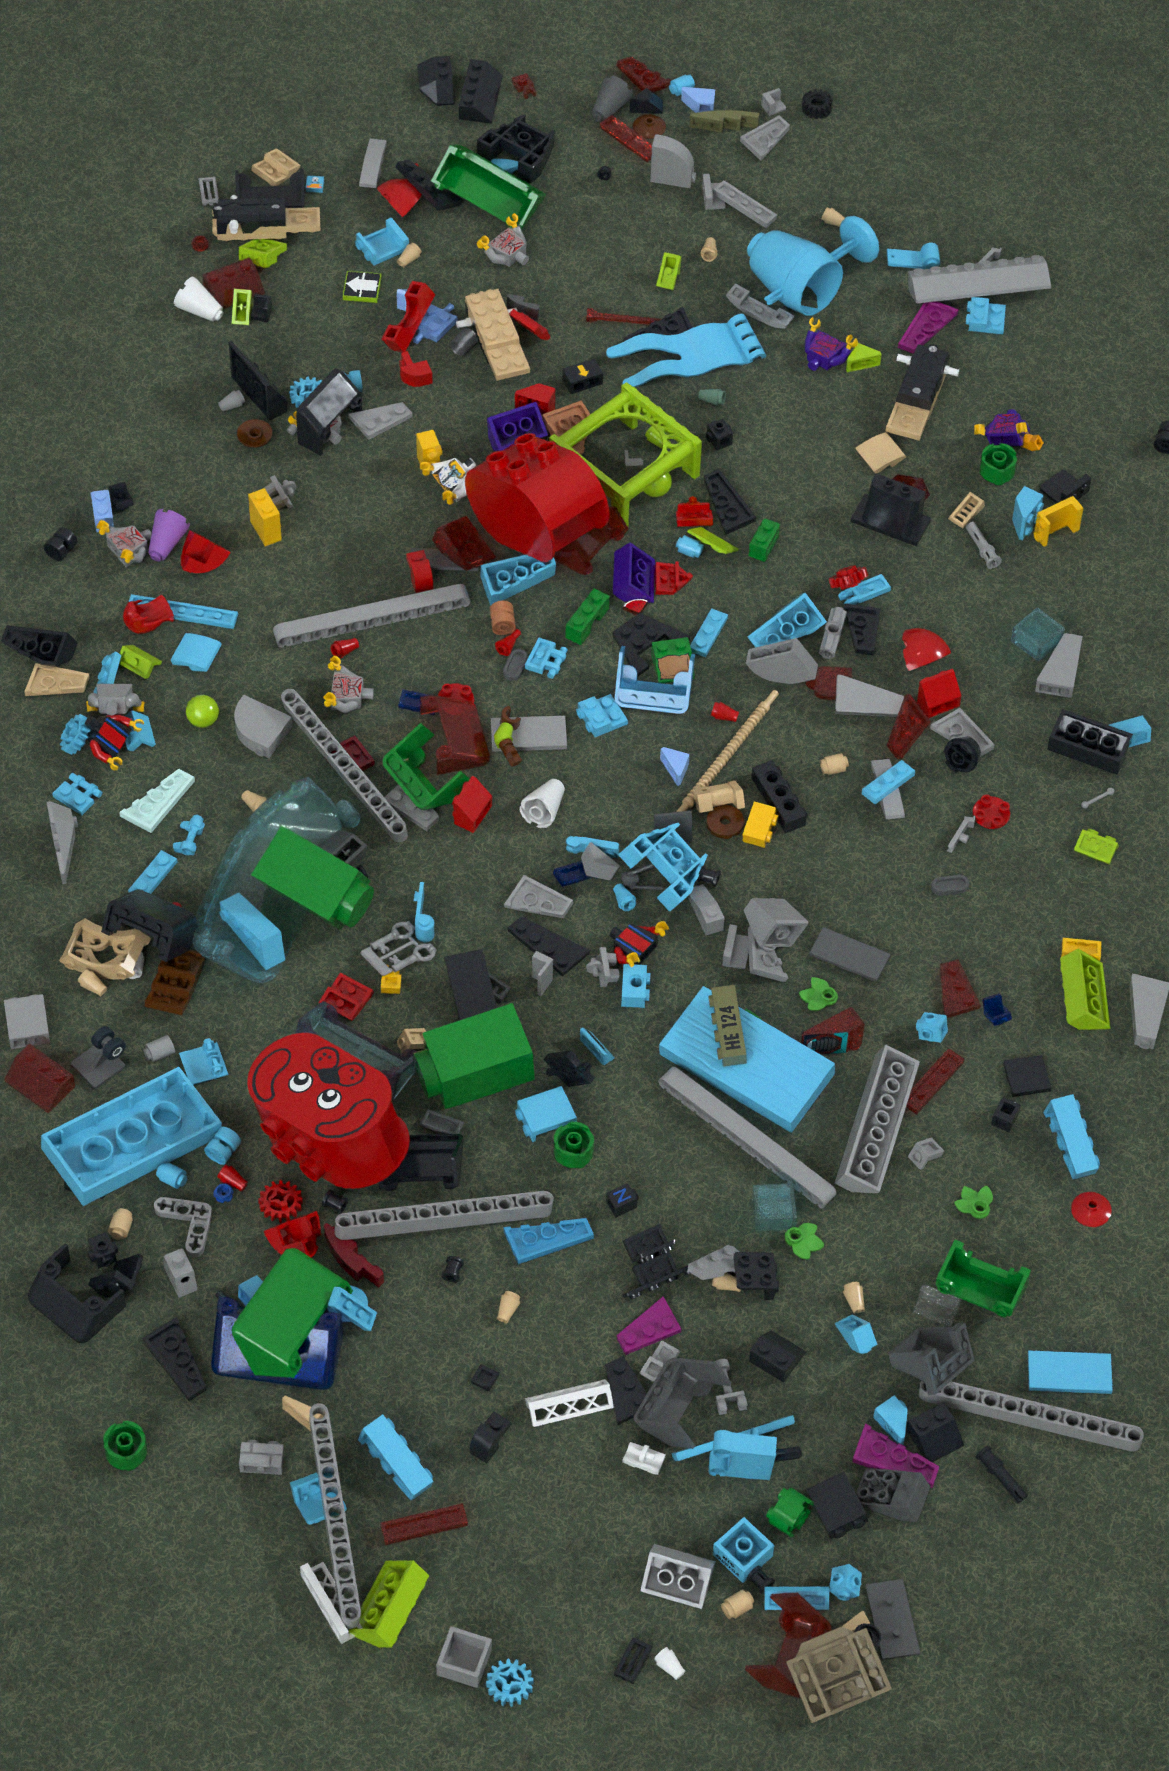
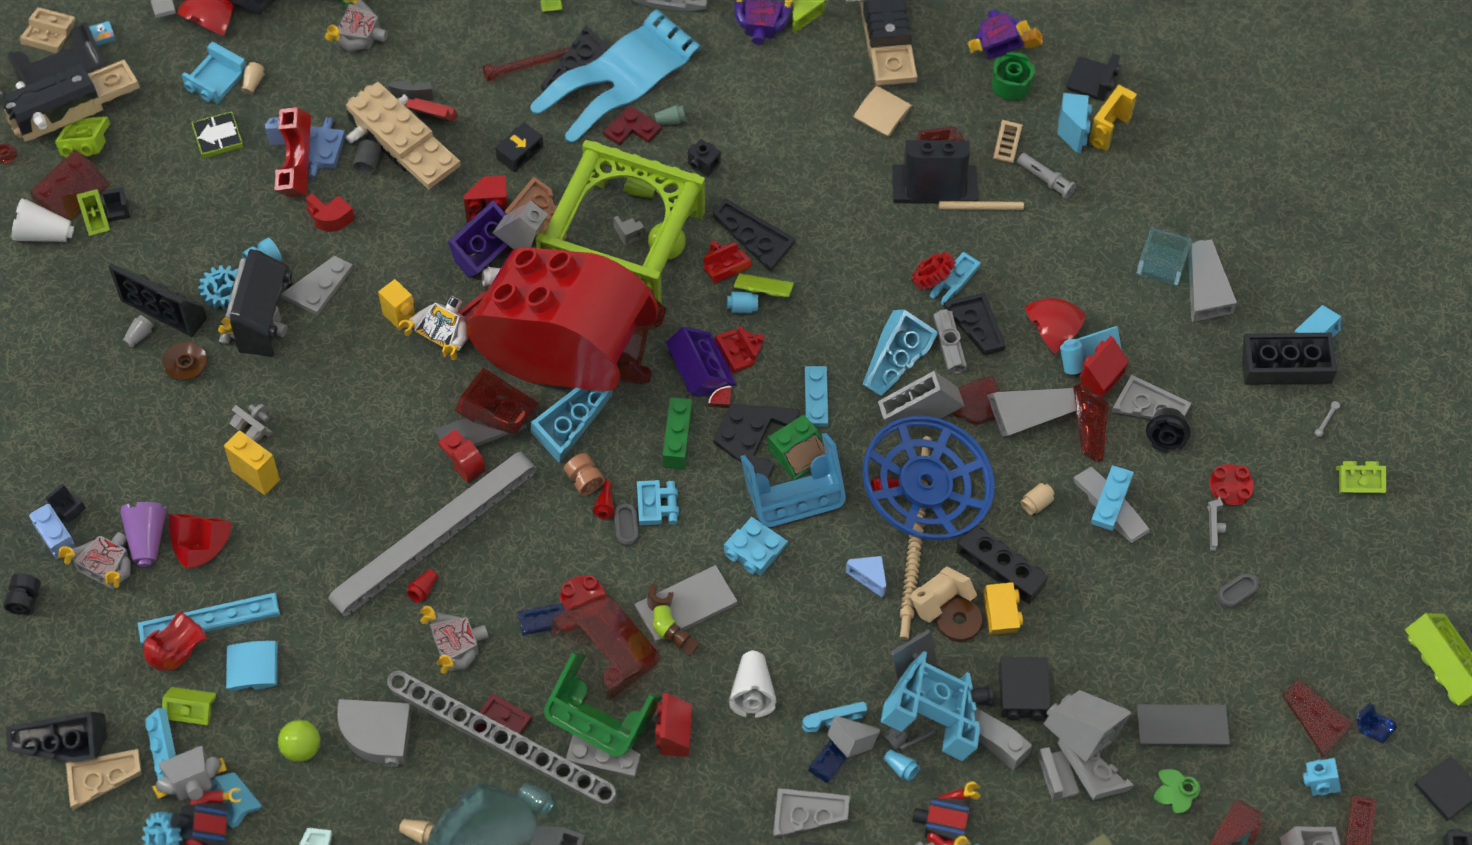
camera: 25 degrees left, 5 degrees up
green brick [748,518,780,562] -> none
yellow plate [1061,938,1101,961] -> none
none -> light grey slope [493,201,548,250]
none -> dark red plate [603,105,662,146]
none -> blue dish [862,416,994,541]
none -> tan bar [939,201,1024,210]
none -> black brick [999,657,1050,721]
none -> medium azure door [1060,326,1121,374]

